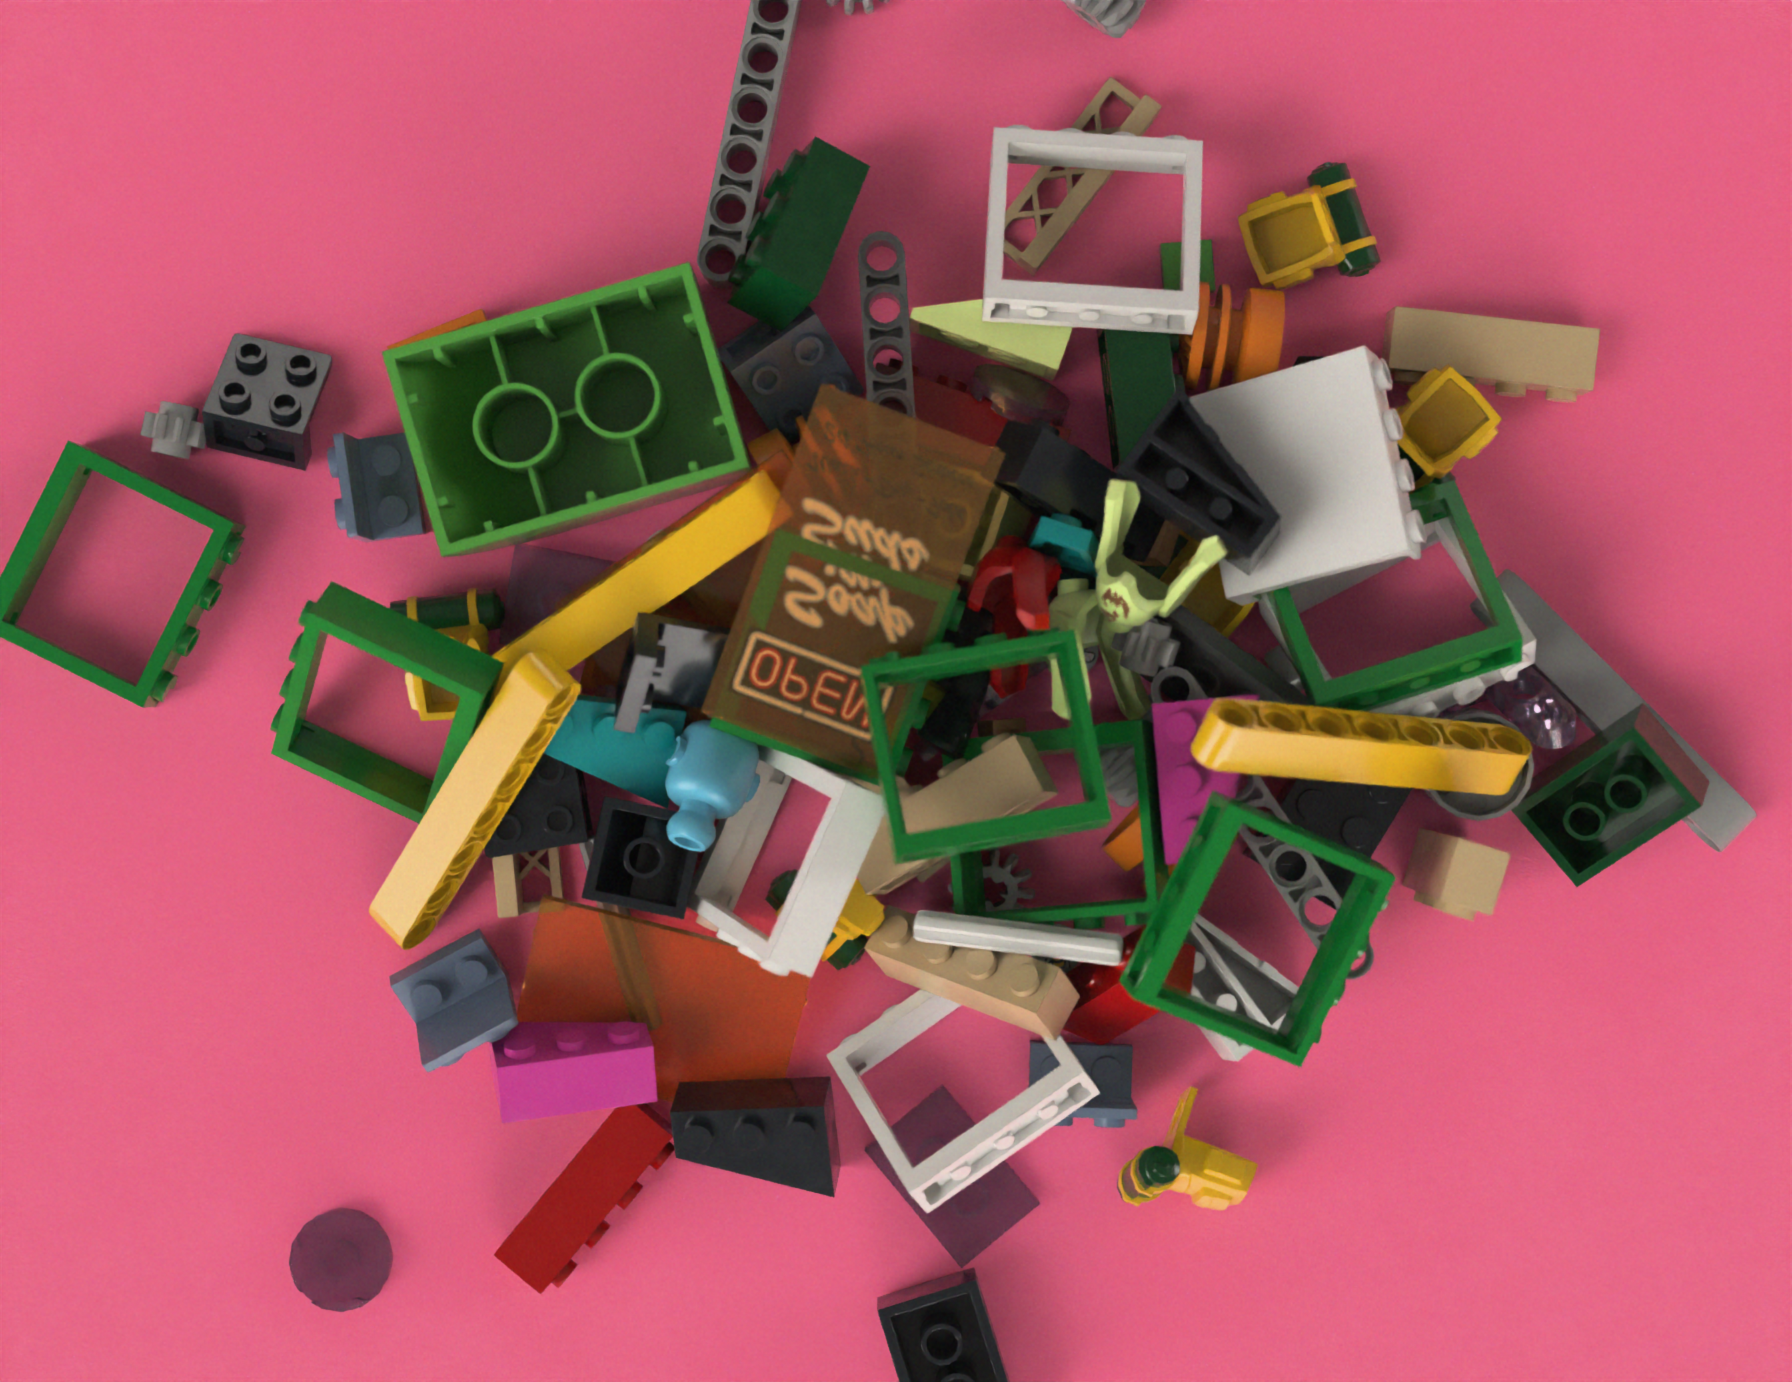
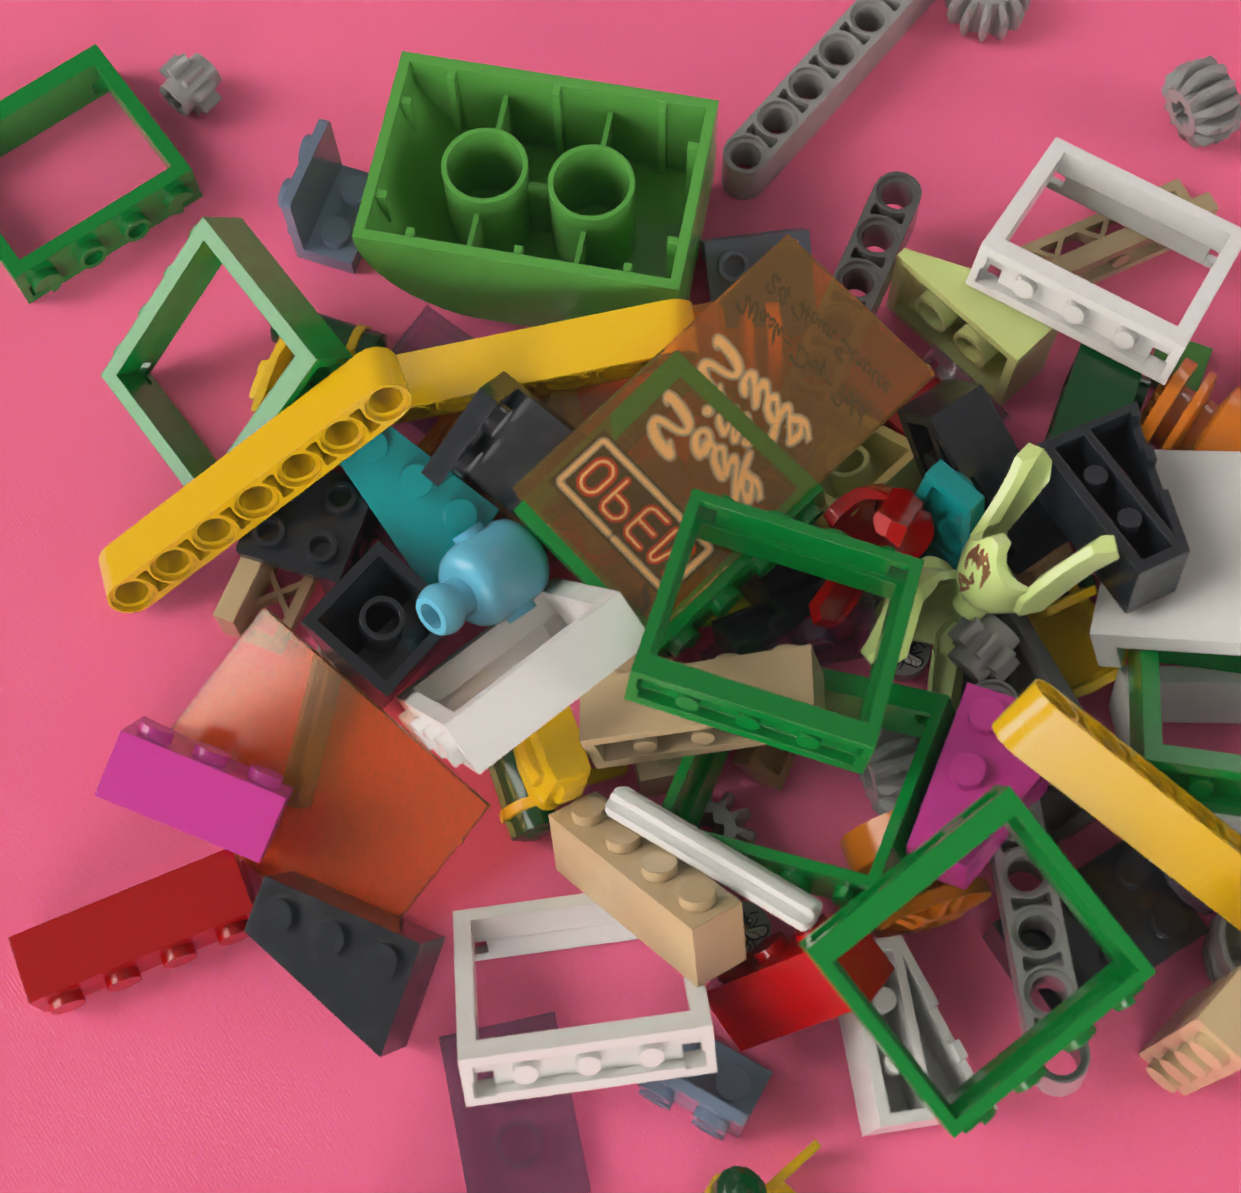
camera: 30 degrees right, 20 degrees down
black bracket [202,333,332,471] -> none
sand blue bracket [389,928,518,1072] -> none
dark green brick [727,136,870,331] -> none

